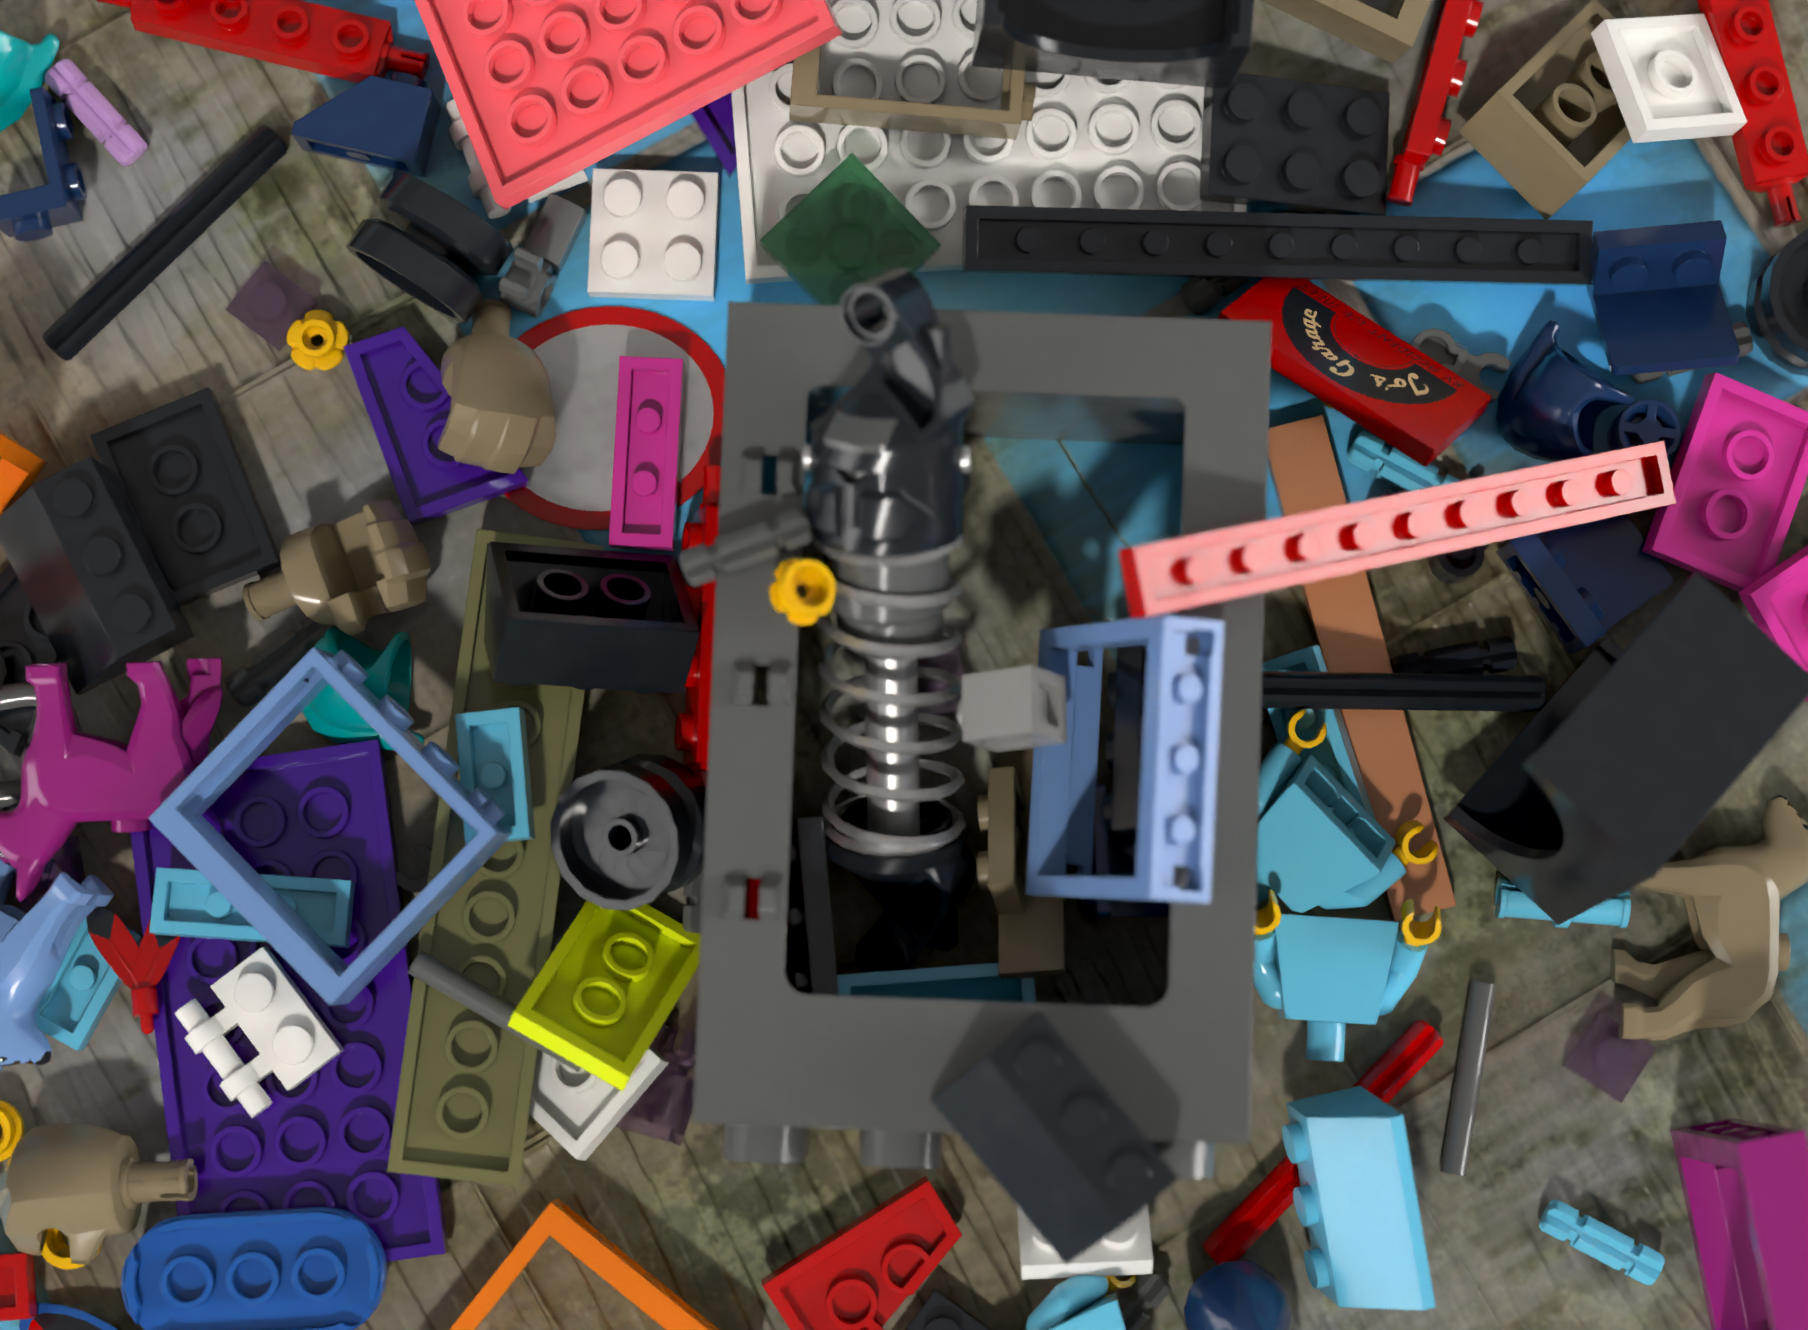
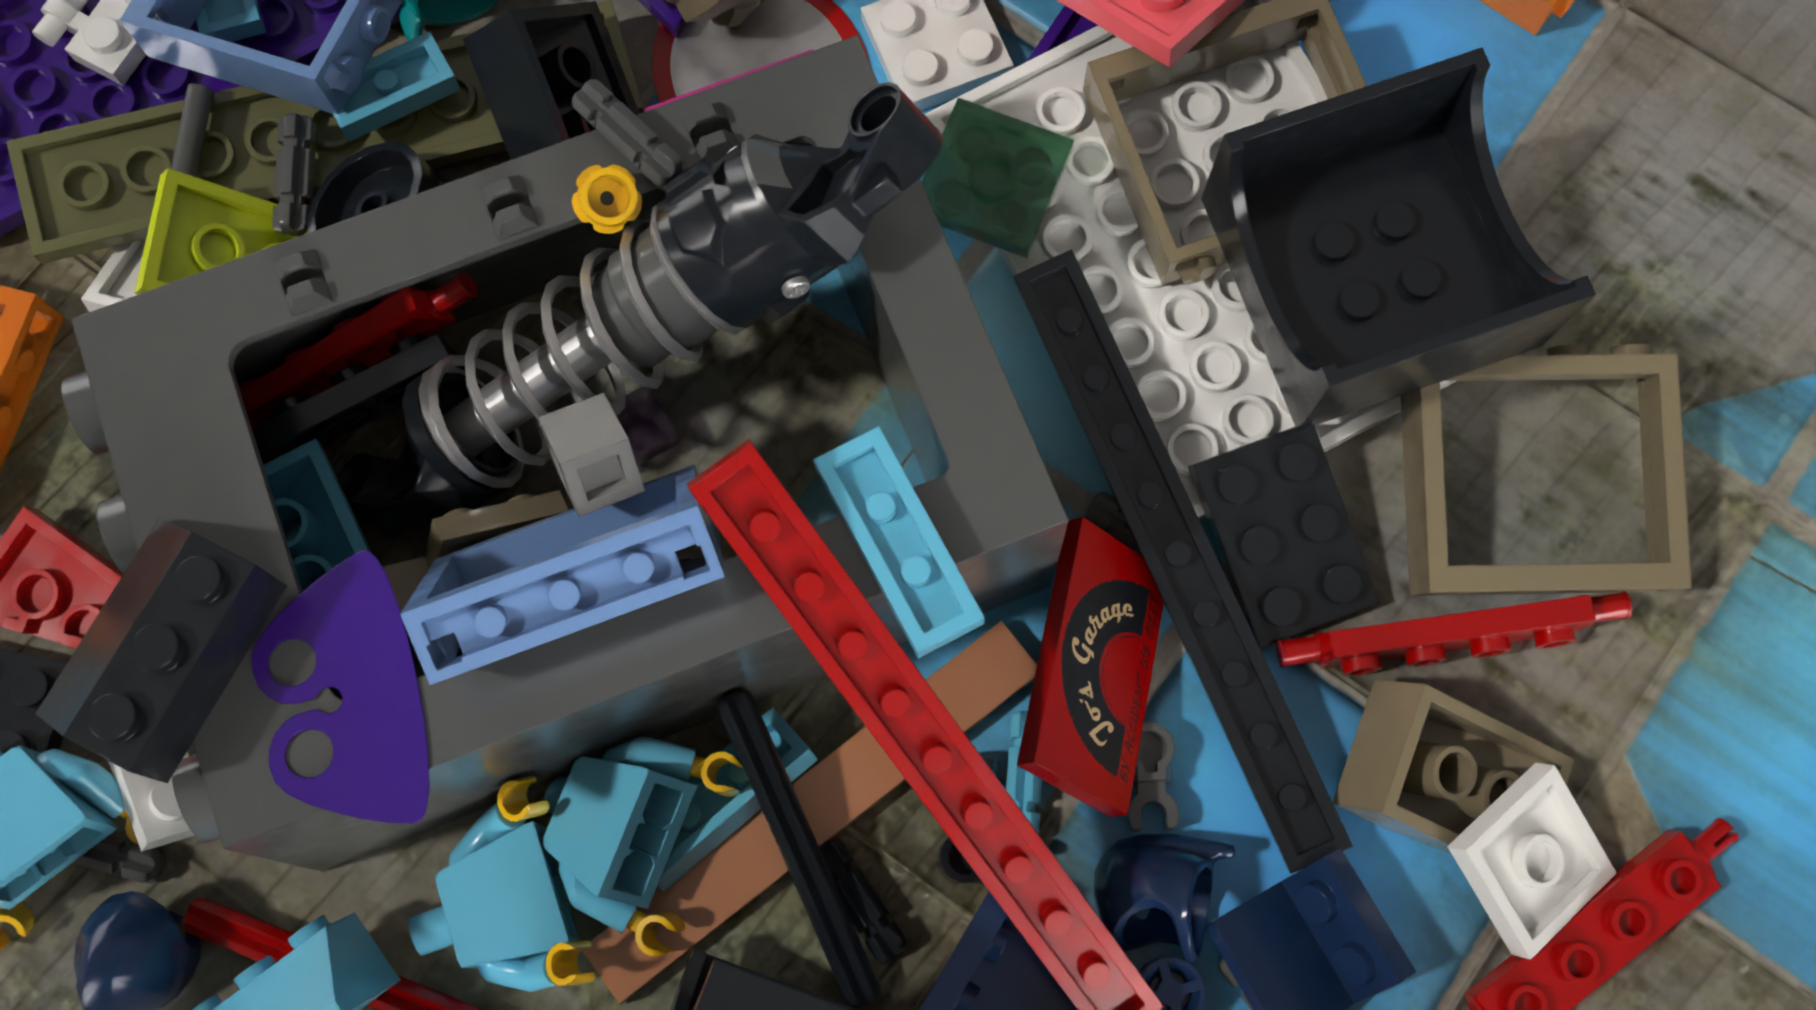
camera: 70 degrees right, 10 degrees down
none -> dark purple piece [252,550,430,824]
none -> dark grey axle [272,113,317,236]
none -> medium azure plate [813,426,985,659]

